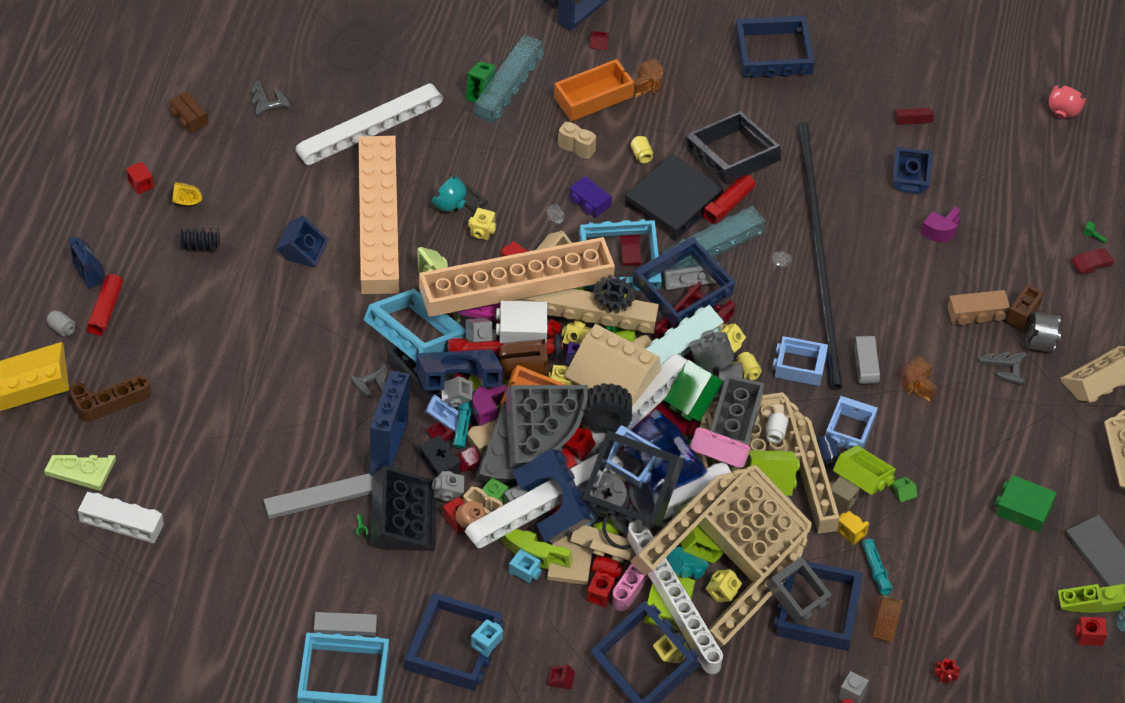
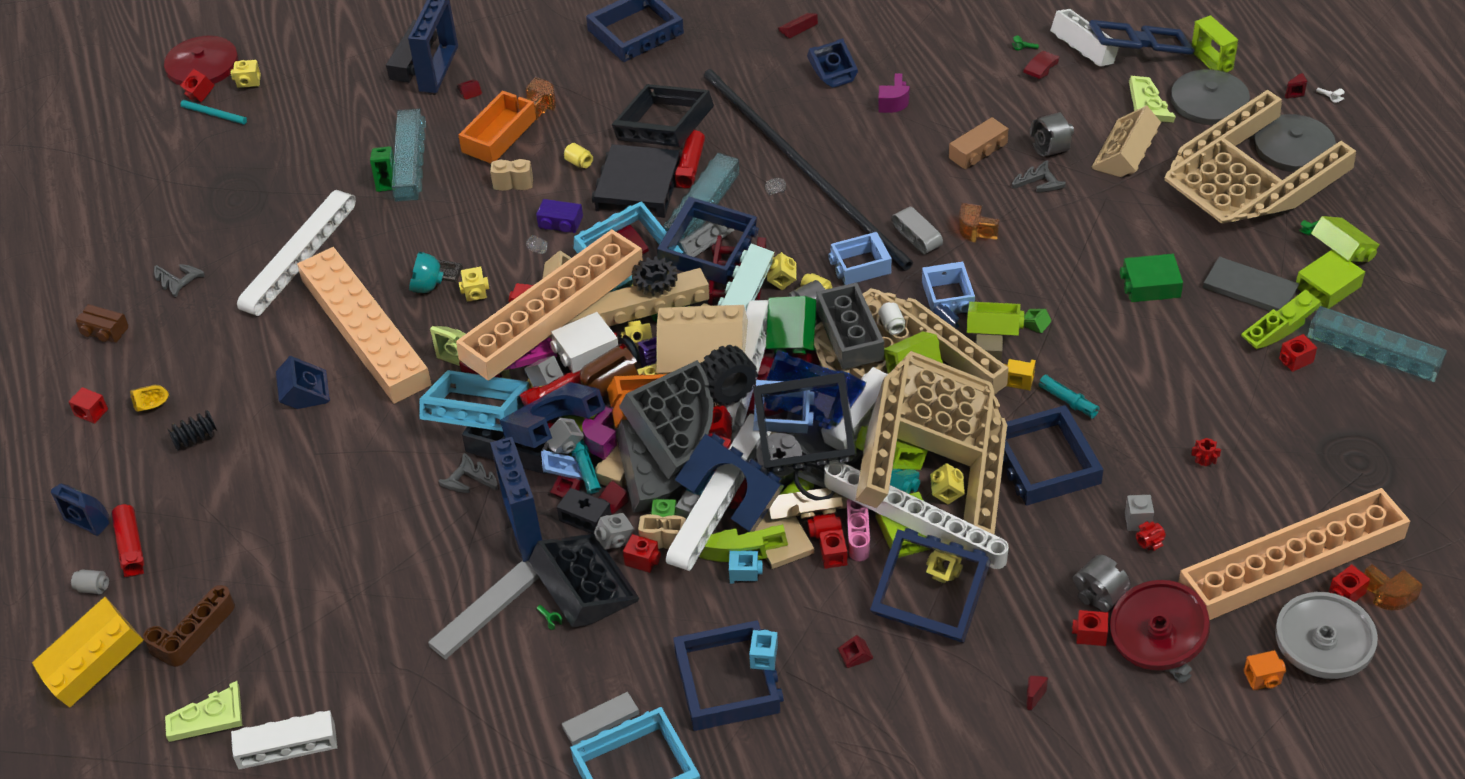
camera: 25 degrees left, 5 degrees down
nougat head [456,501,485,528] -> none
flat silver brick [689,330,734,372] -> none
bright pink beam [690,428,751,467] -> none
dark grey window [766,556,832,623] -> none
clear orange brick [873,595,904,642] -> none
reddish brown brick [1007,284,1044,331] -> none

